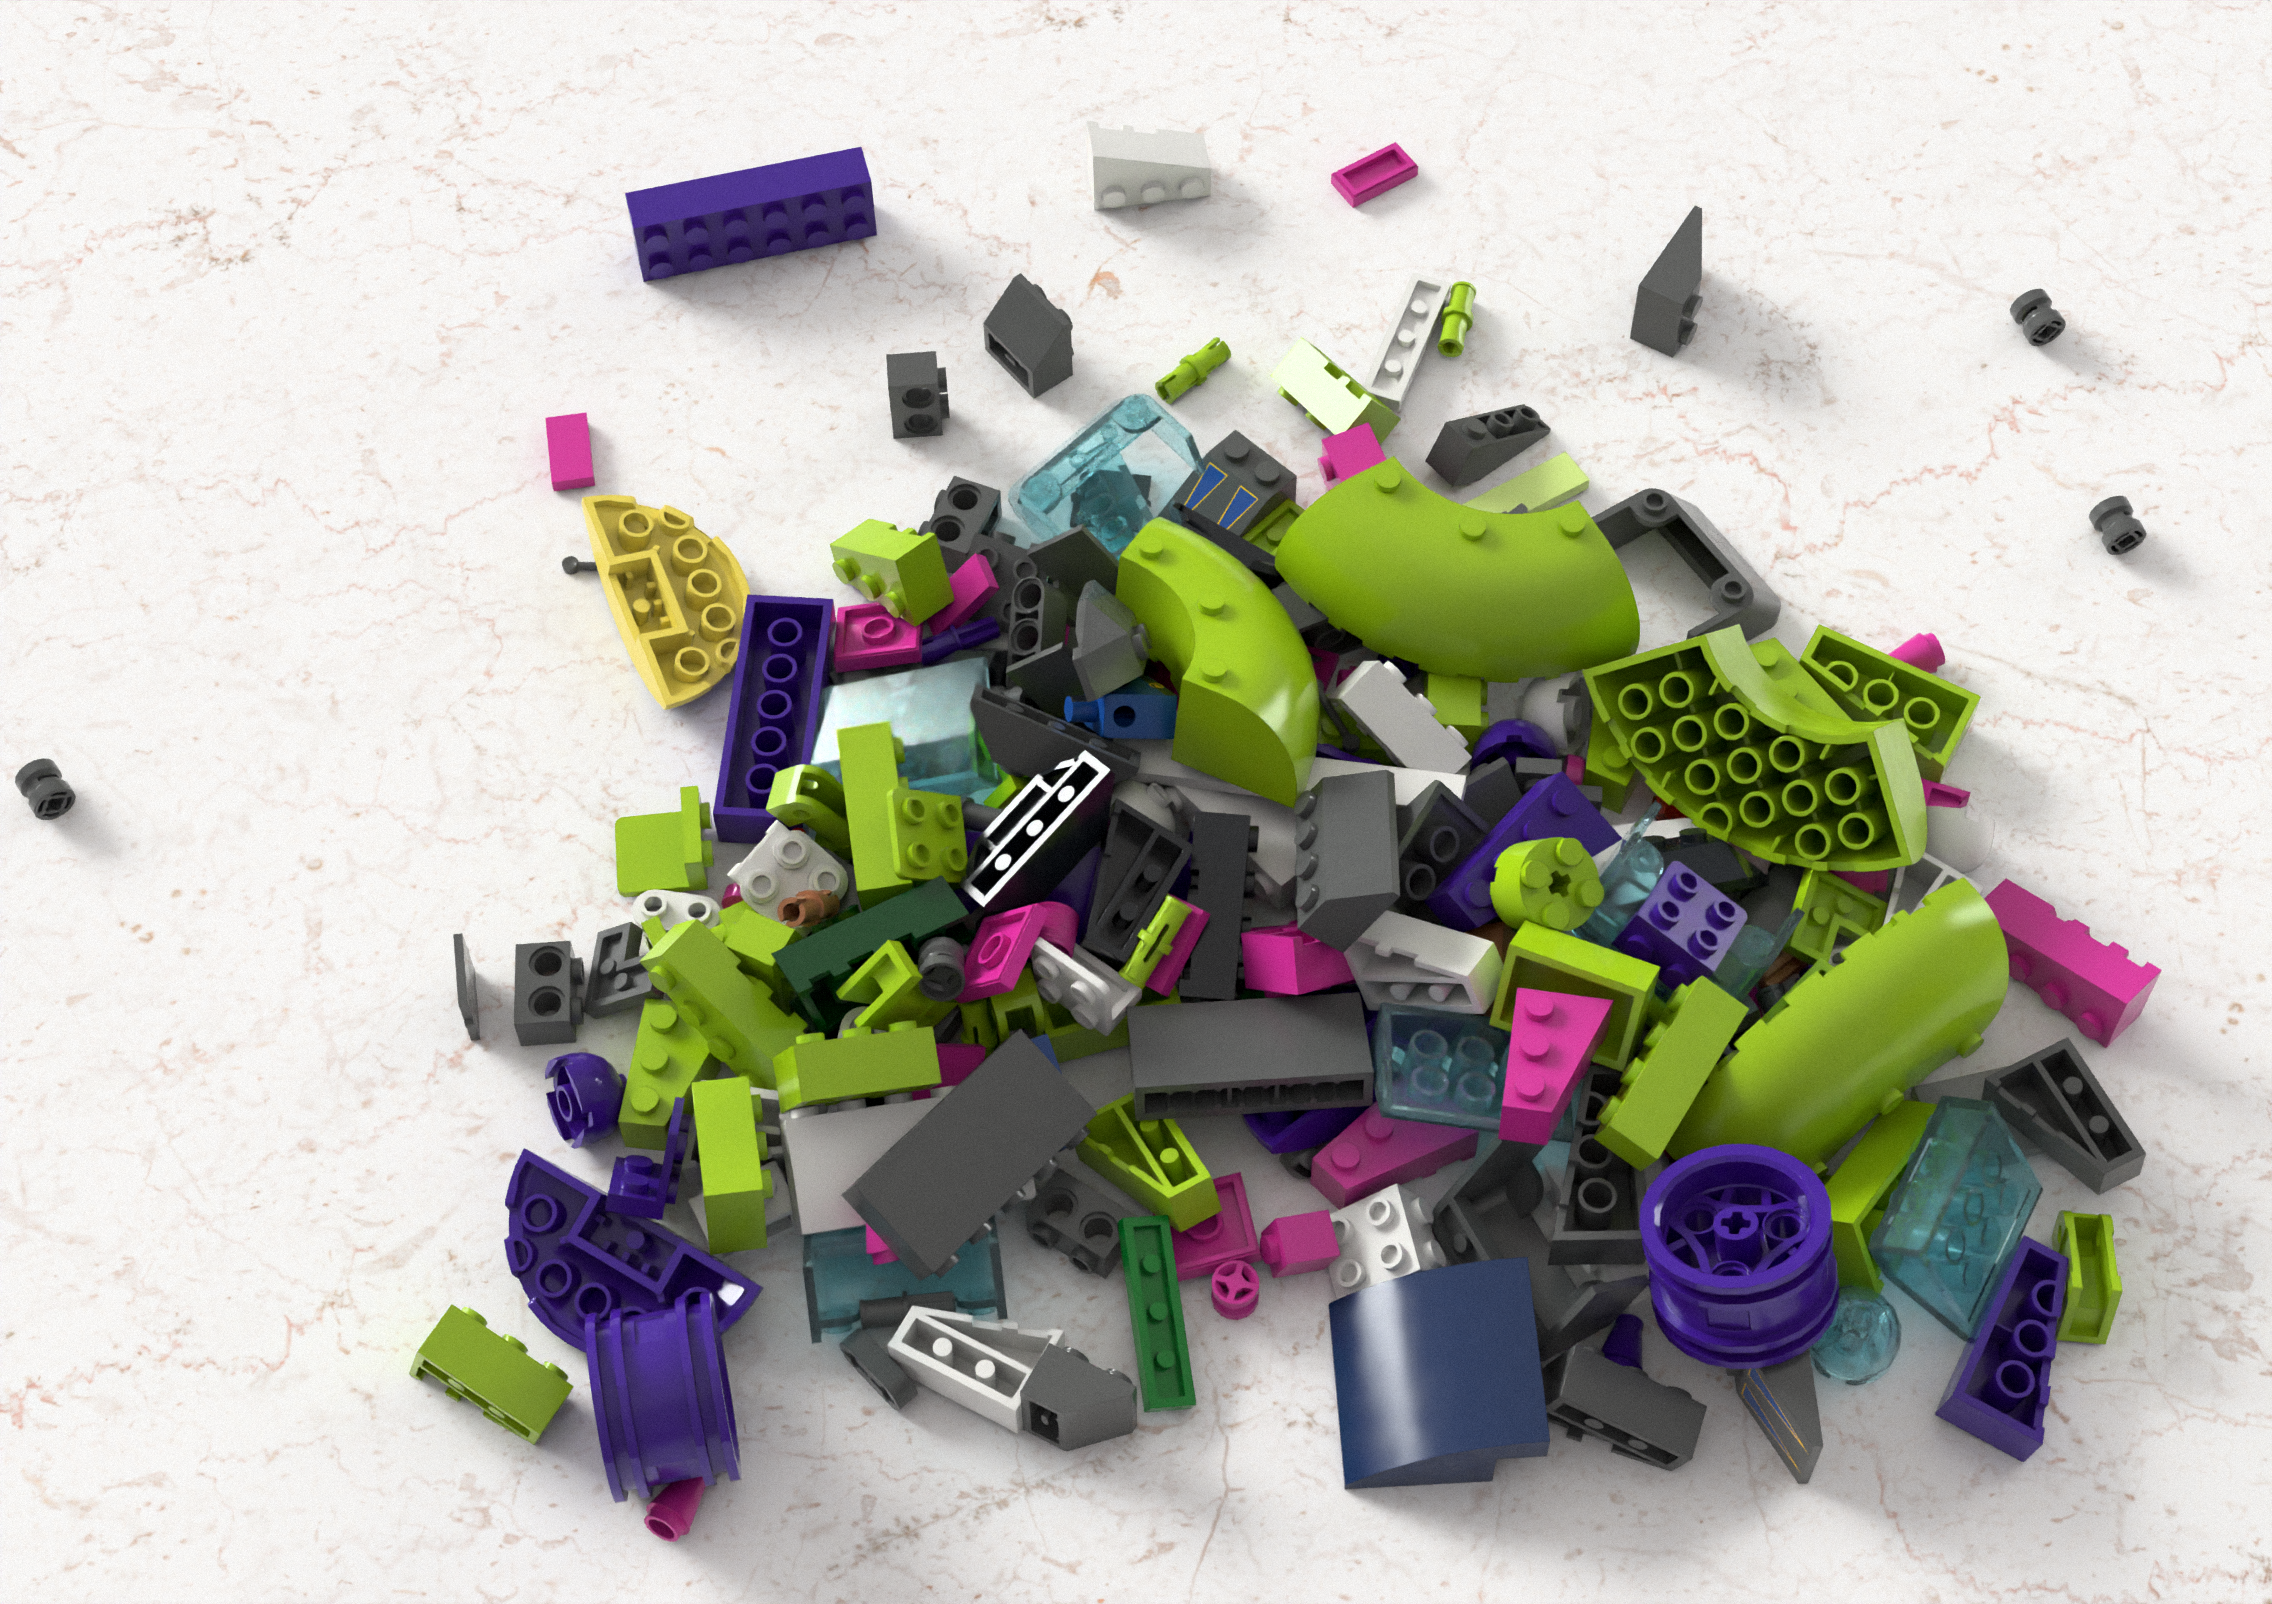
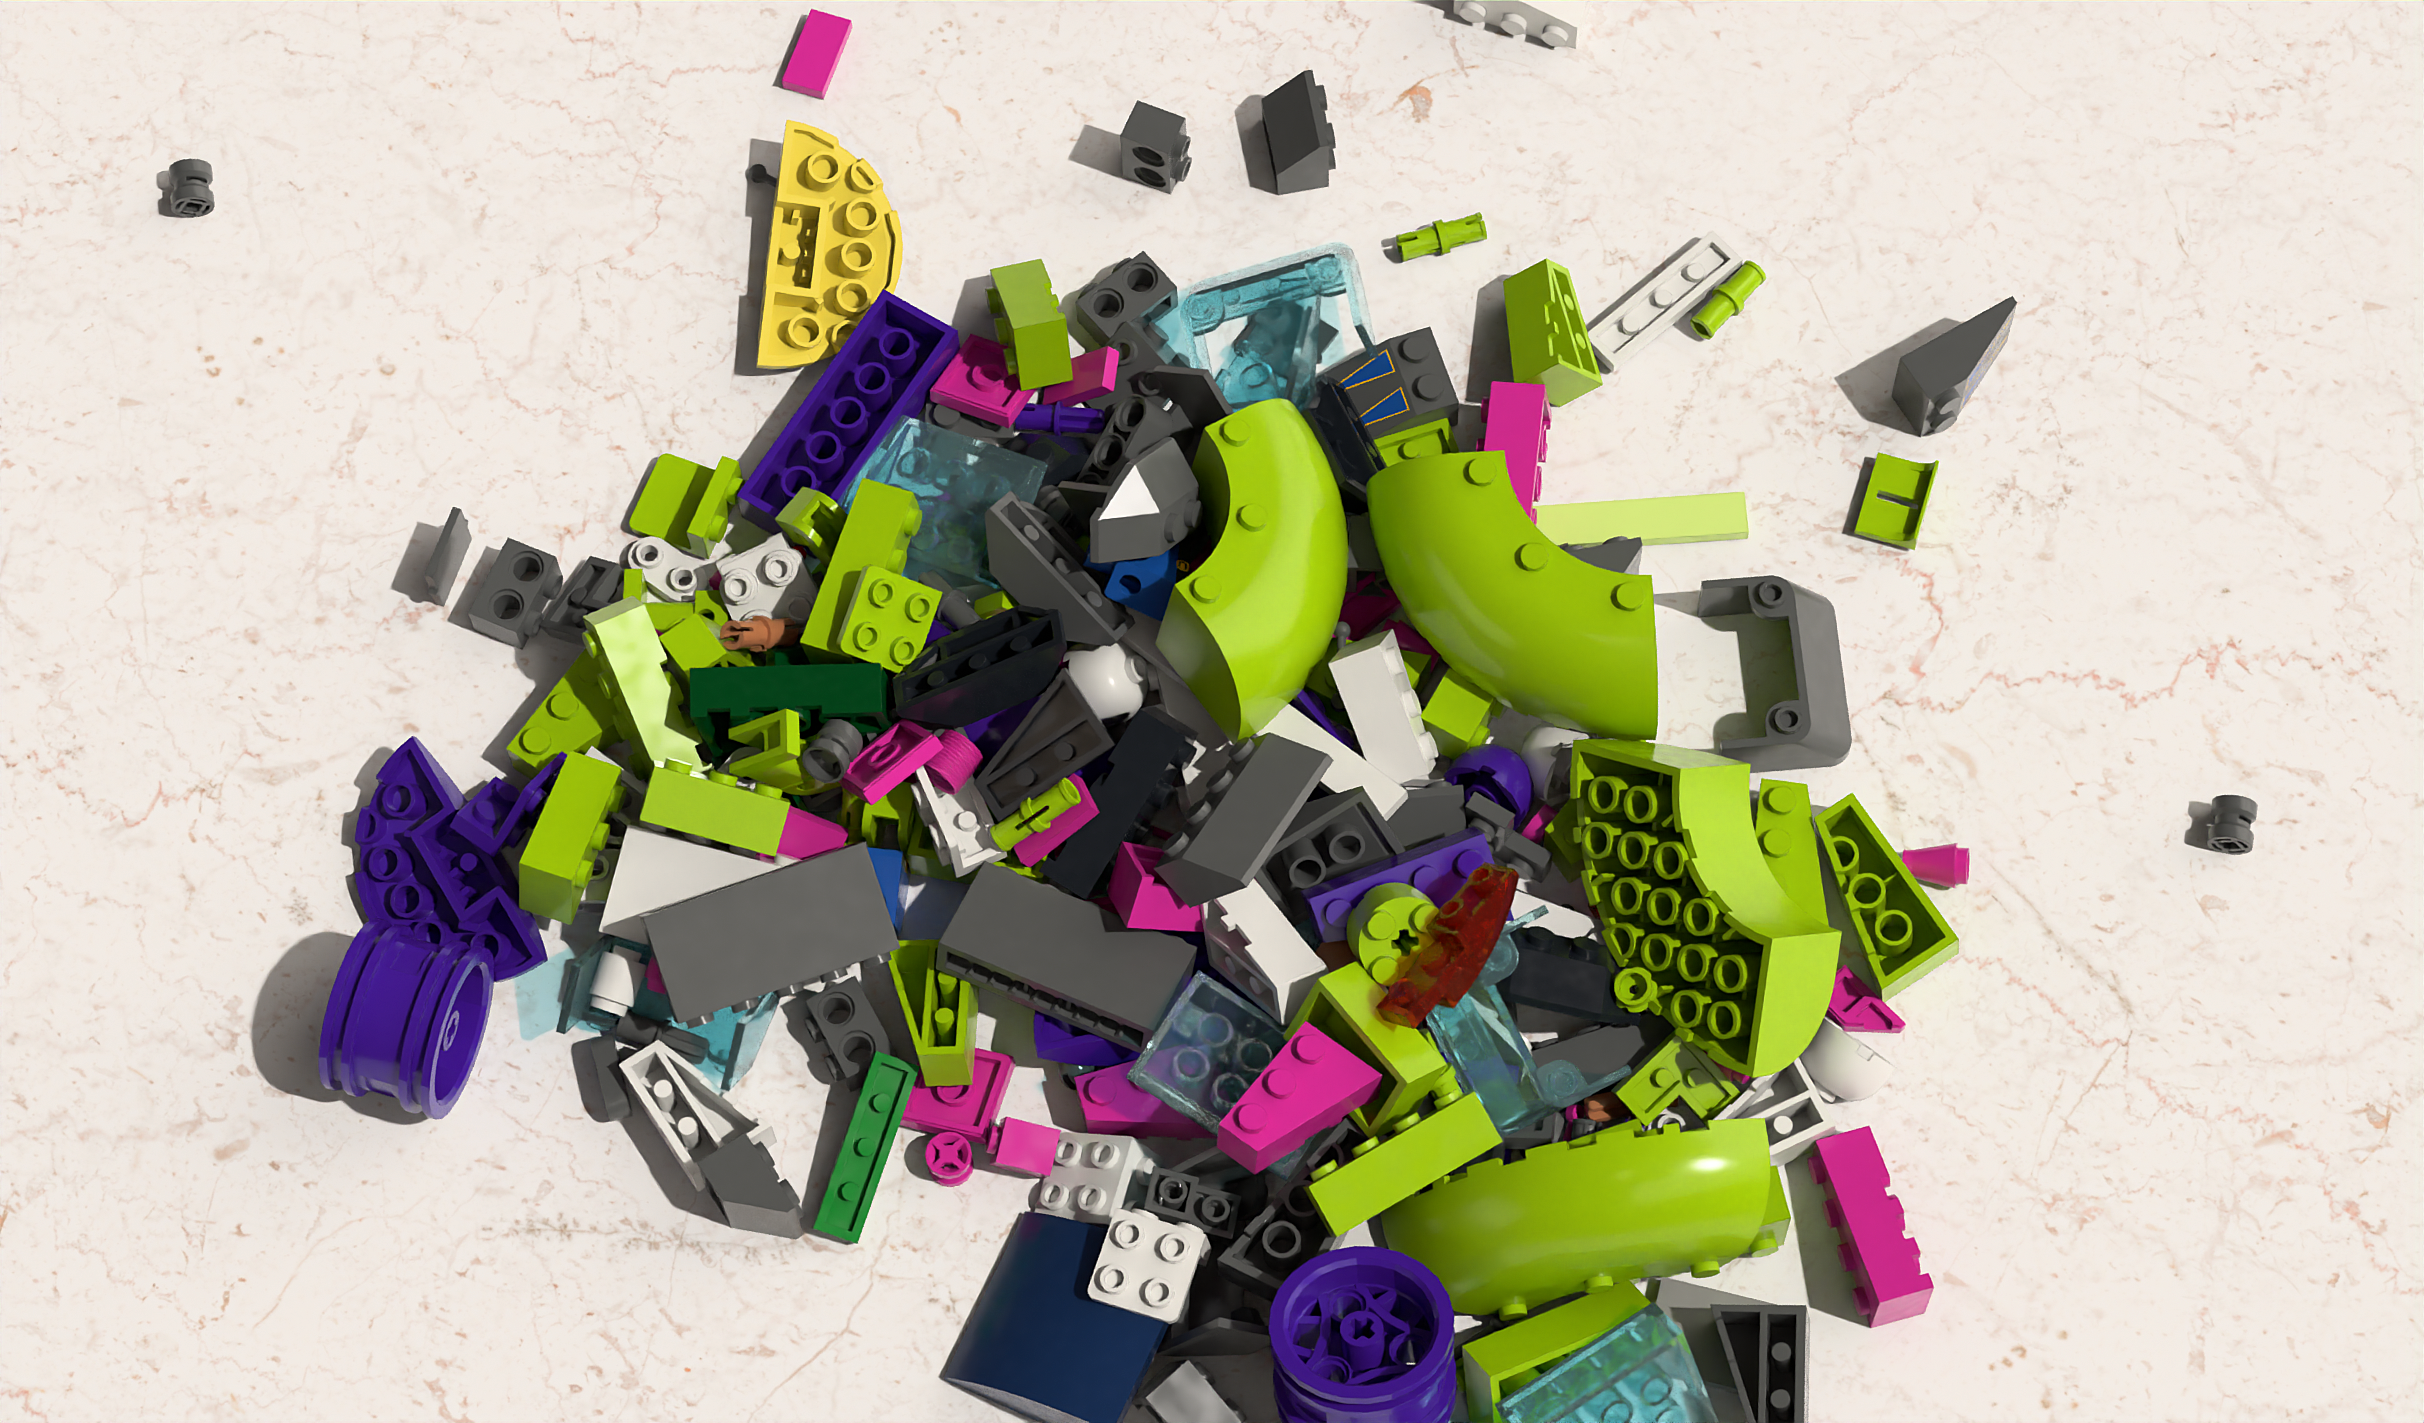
camera: 30 degrees right, 10 degrees up
lime wedge [409,1304,574,1445] -> none
dark purple cylinder [545,1052,627,1149] -> none
dark pink cone [644,1477,707,1542] -> none
dark pink tile [1331,142,1418,208] -> none
dark grey slope [1425,404,1551,487] -> none
dark purple cone [1600,1314,1644,1370] -> none
dark purple bracket [1611,861,1747,991] -> none
dark grey wheel [2010,289,2066,346] -> none
none -> white brick [589,945,647,1017]
none -> white bracket [1088,1208,1212,1324]
none -> dark grey slope [1143,1166,1241,1246]
none -> clear red slope [1375,862,1519,1029]
none -> lime plate [1613,967,1658,1013]
none -> lime piece [1854,452,1939,550]

